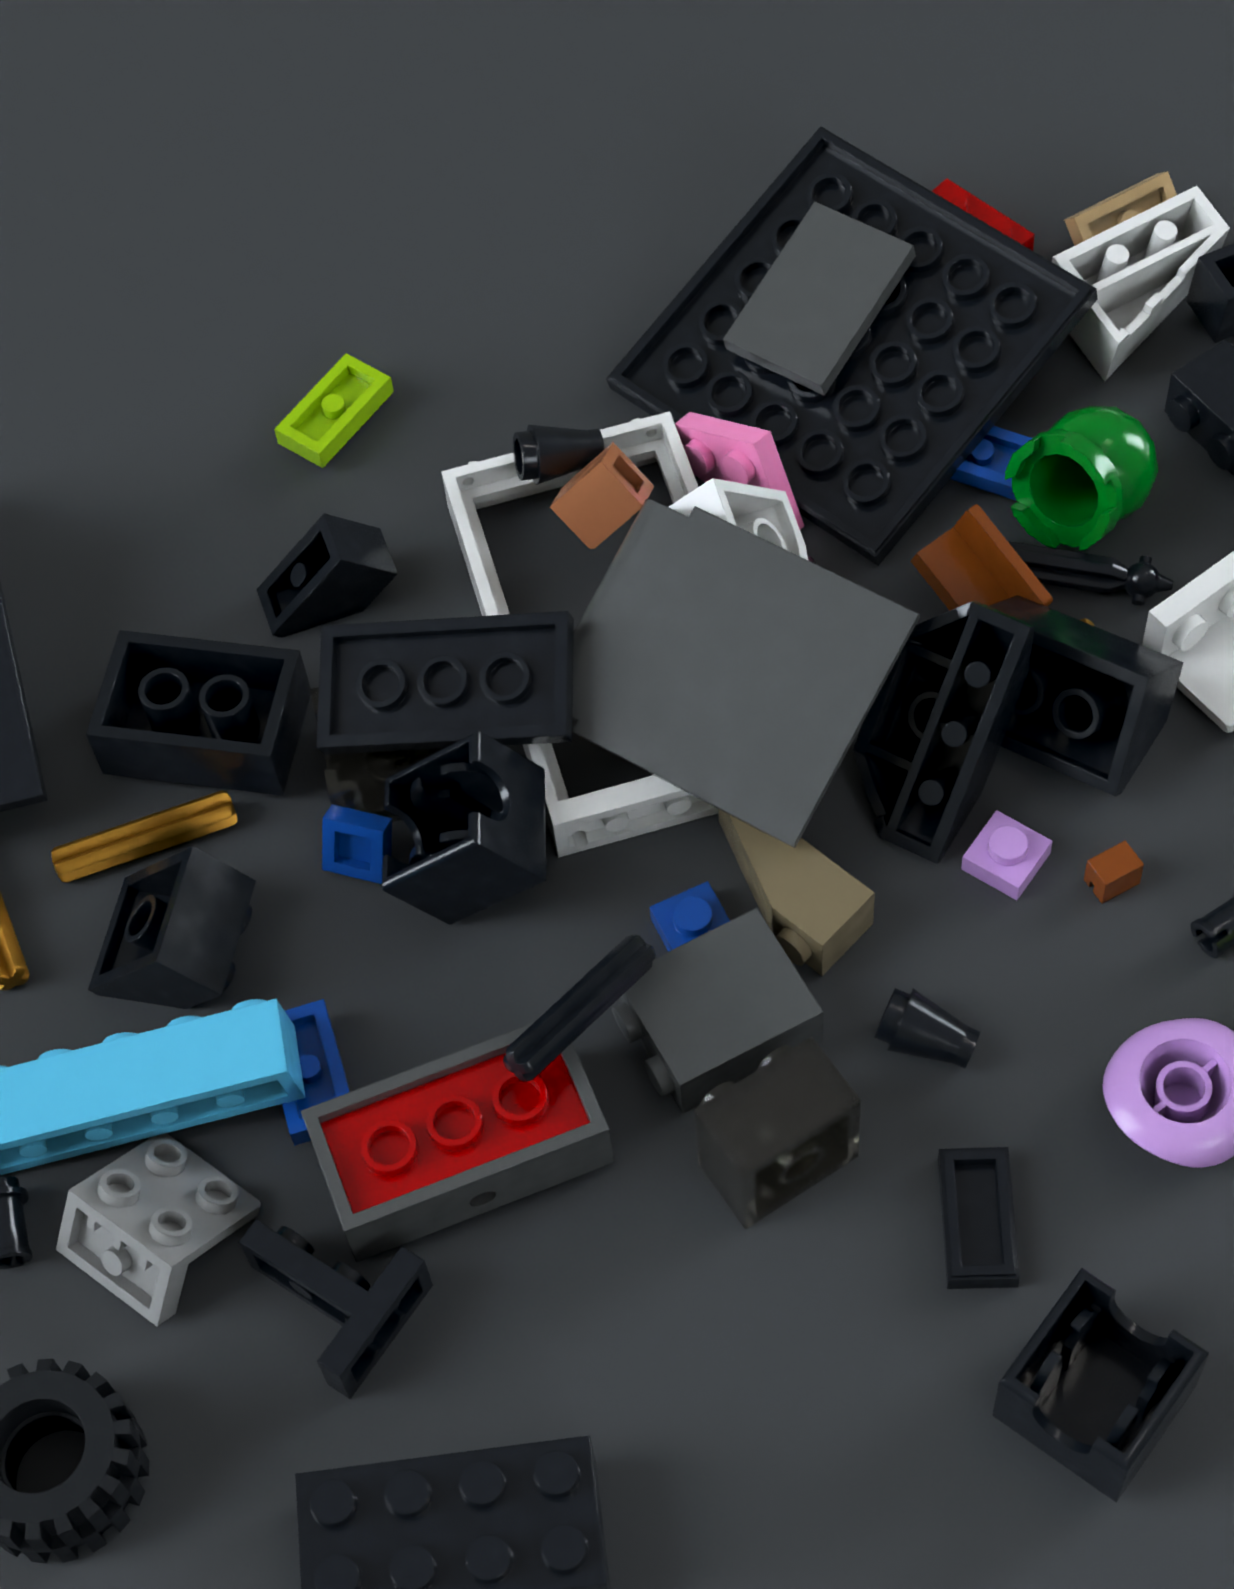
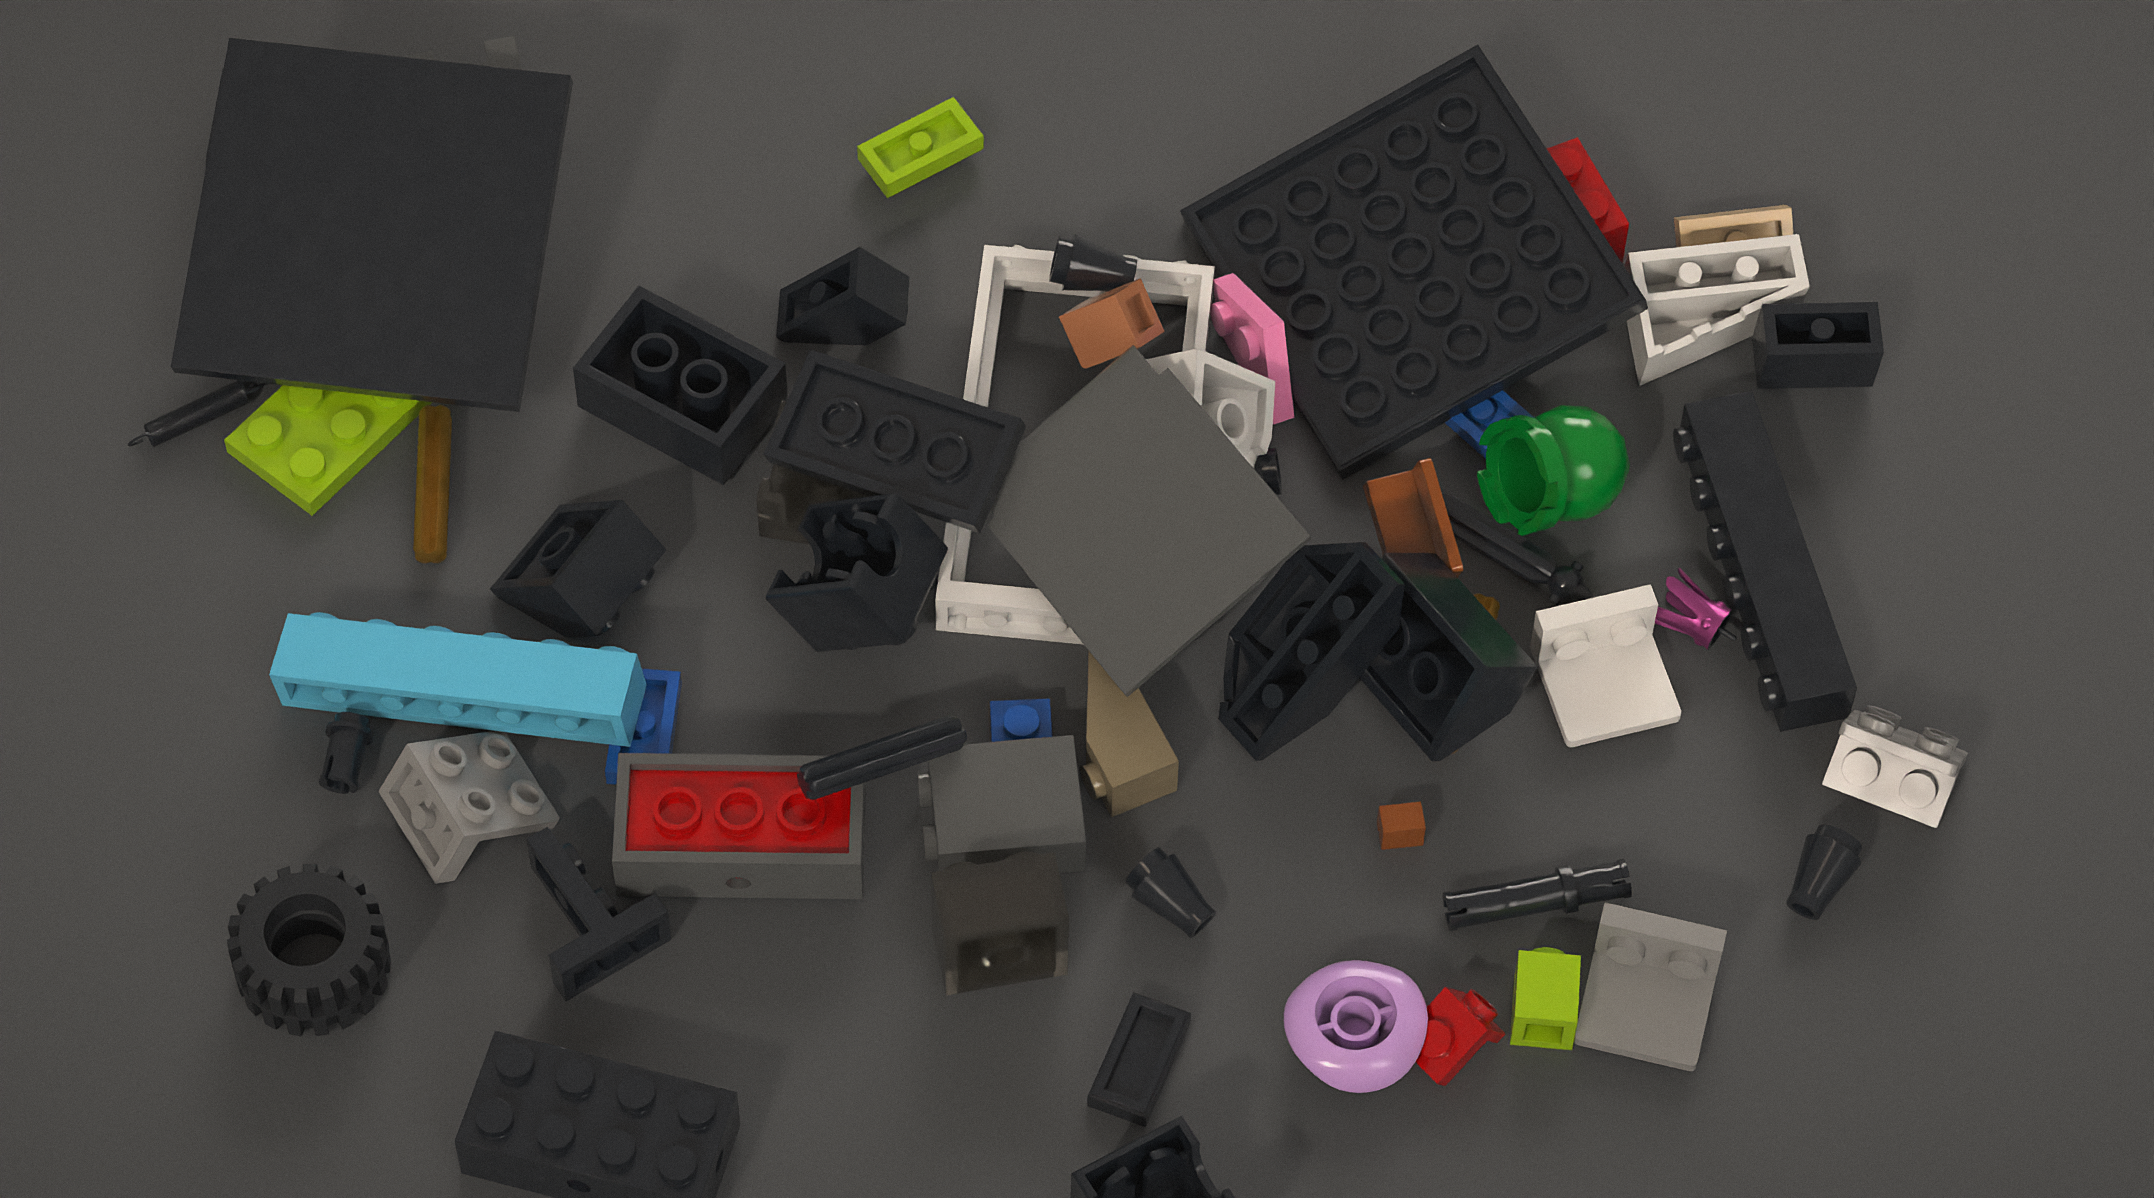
camera: 15 degrees right, 0 degrees up
pearl gold axle [51,790,237,883] -> none
blue plate [322,804,392,884] -> none
dark grey tile [723,201,916,396] -> none
lavender plate [961,810,1052,901] -> none

